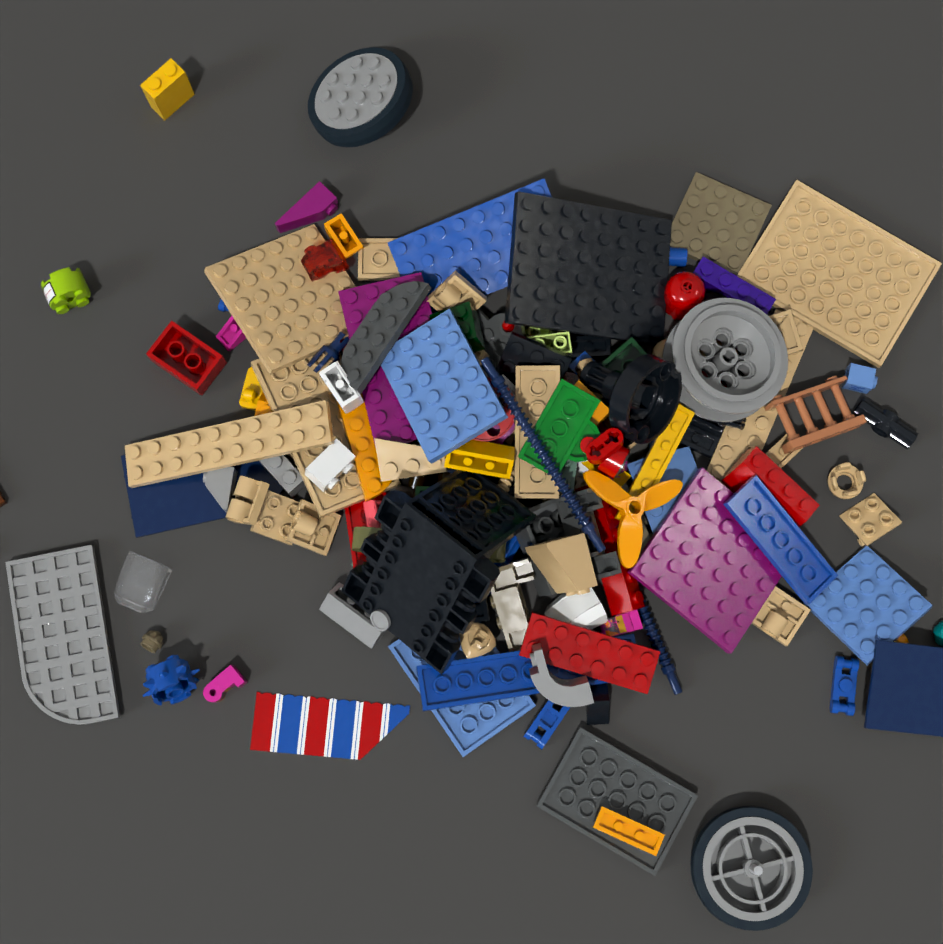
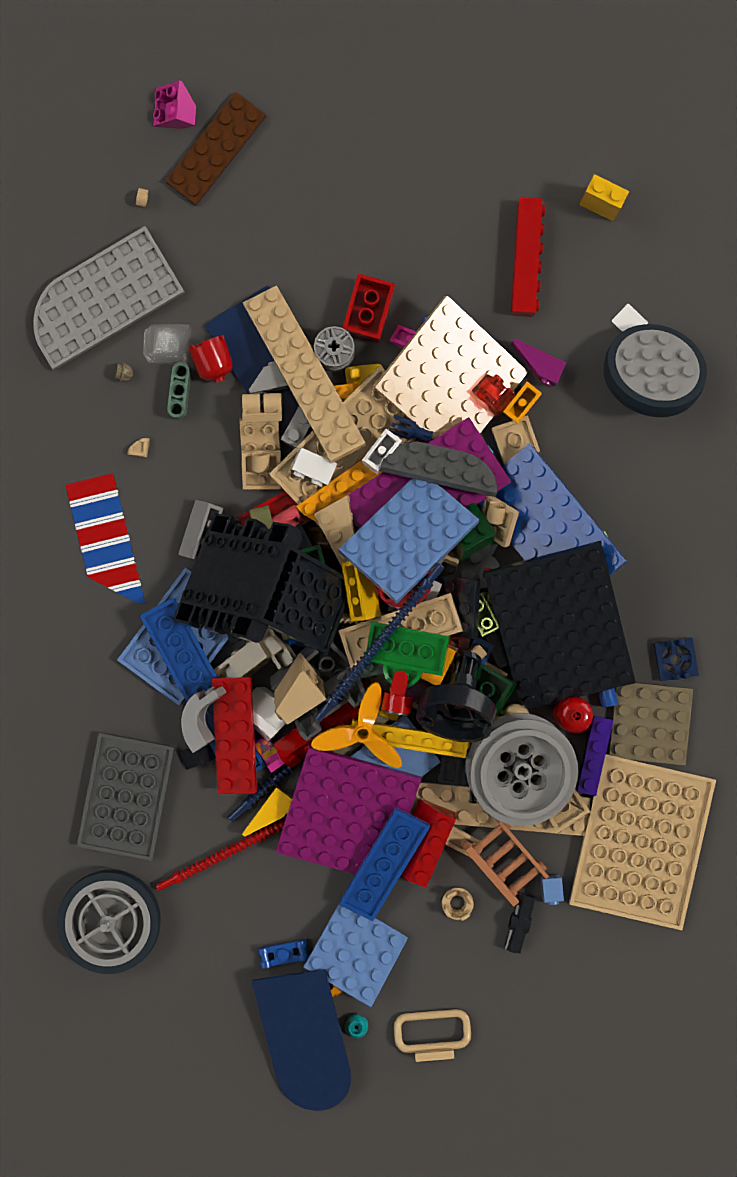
camera: 70 degrees right, 10 degrees up
lime brick [41,267,91,314] -> none
blue brick [143,655,200,705] -> none
dark pink leg [203,665,248,703] -> none
light grey piece [370,609,391,631] -> none
tan piece [459,623,496,659] -> none
blue plate [523,700,570,749] -> none
red beam [585,428,624,465] -> none
light orange plate [593,806,665,856] -> none
tan plate [751,586,811,647] -> none
tan hinge [839,493,902,547] -> none
none -> tan tile [127,438,150,458]
none -> red hose [156,816,286,891]
none -> sand green beam [167,362,192,420]
none -> red cylinder [187,335,233,383]
none -> yellow slope [242,785,292,836]
none -> light grey wheel [314,326,355,372]
none -> red brick [511,197,545,317]
none -> white sticker [612,304,648,332]
none -> dark blue piece [654,637,699,681]

